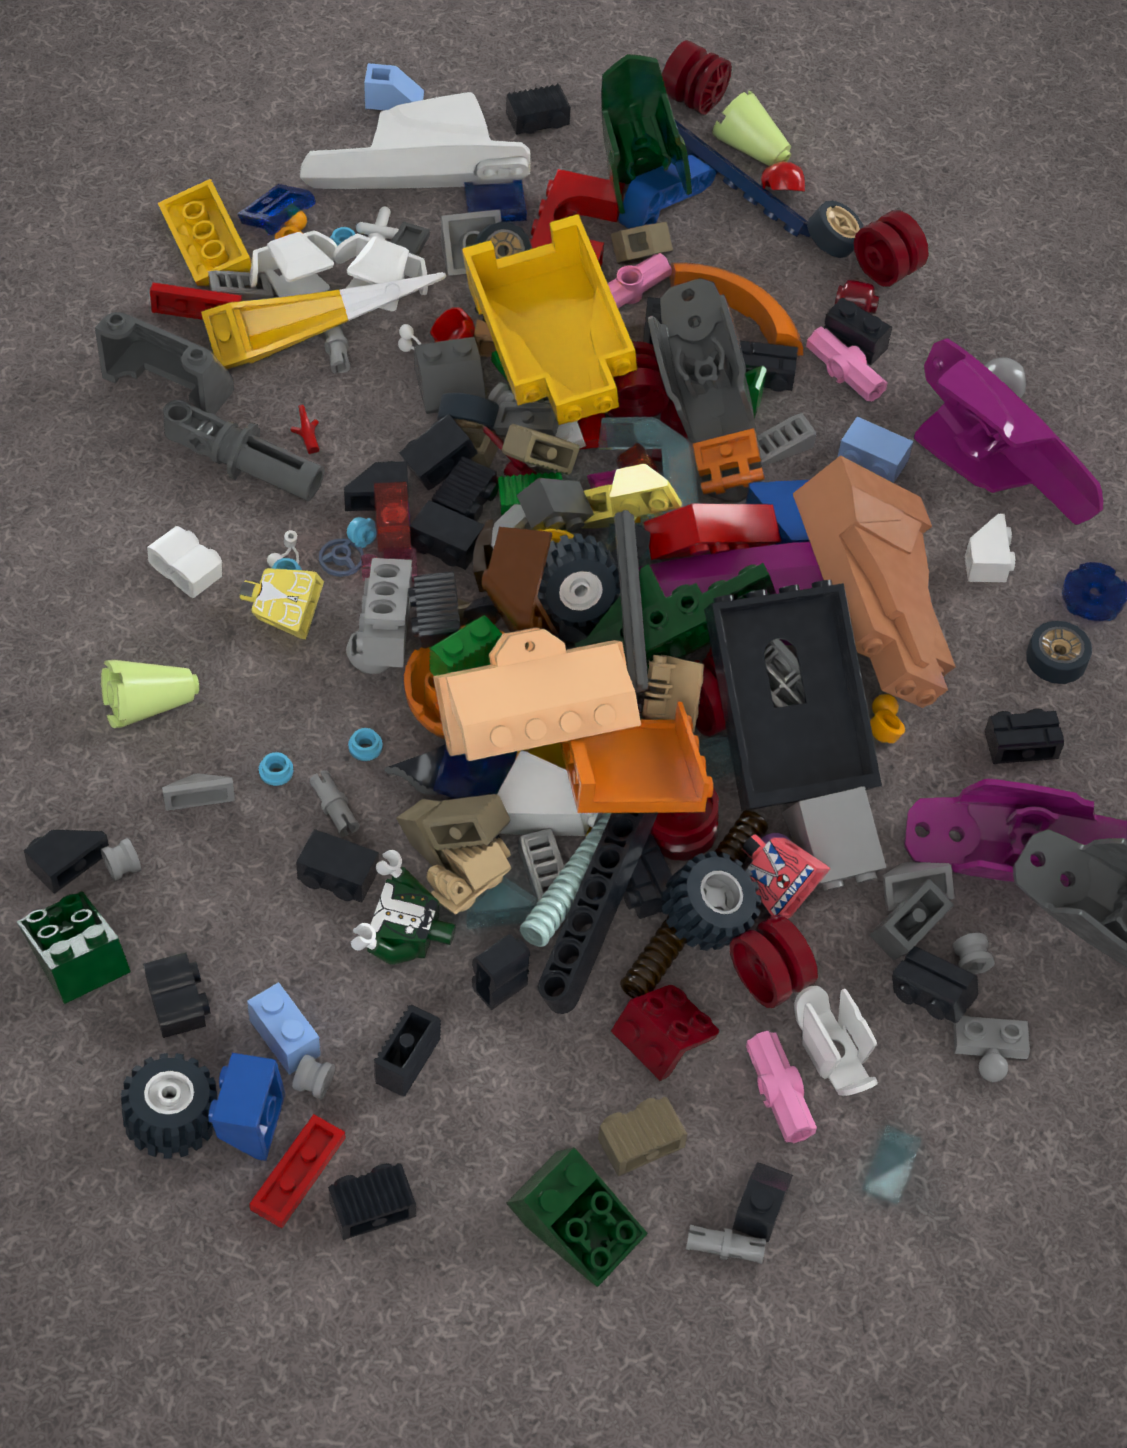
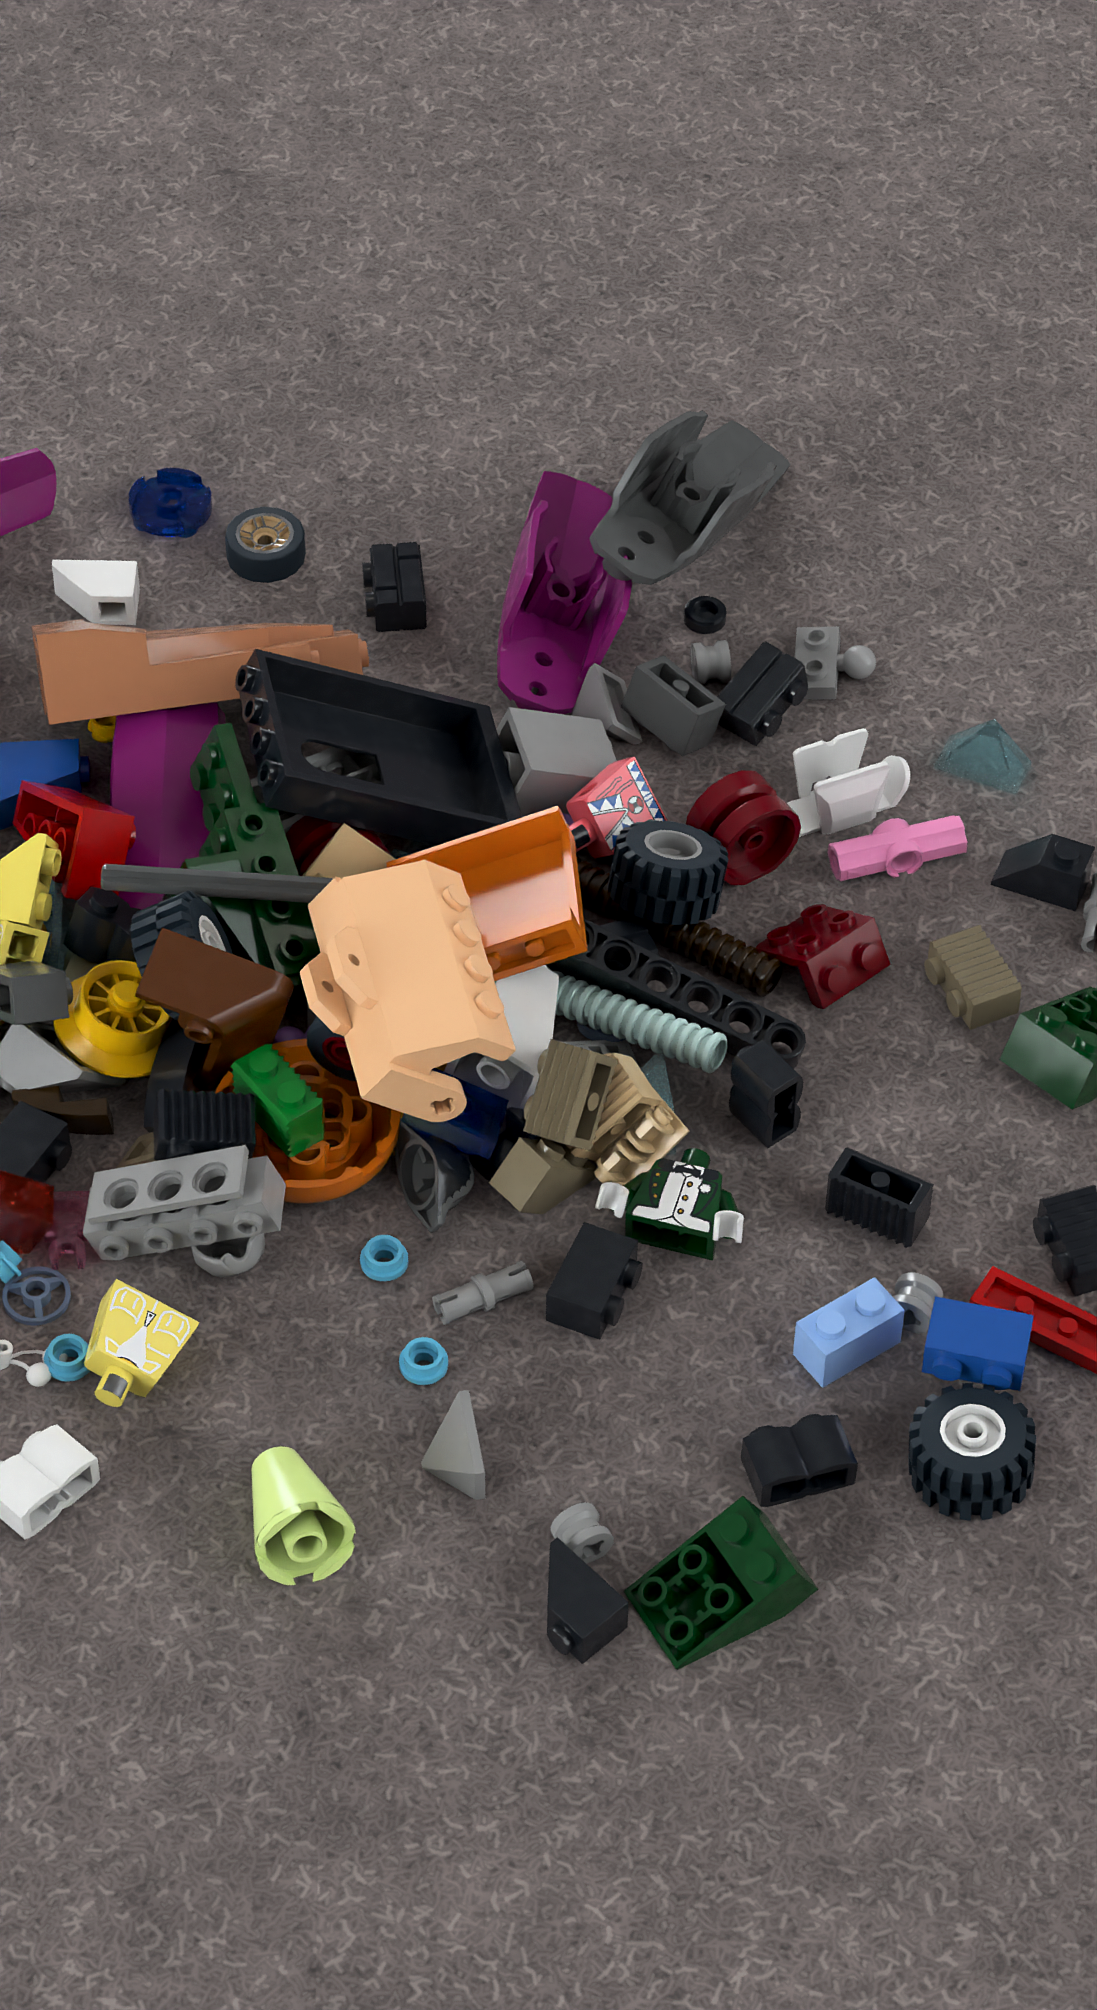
camera: 85 degrees left, 5 degrees down
none -> black tile [684,596,727,634]

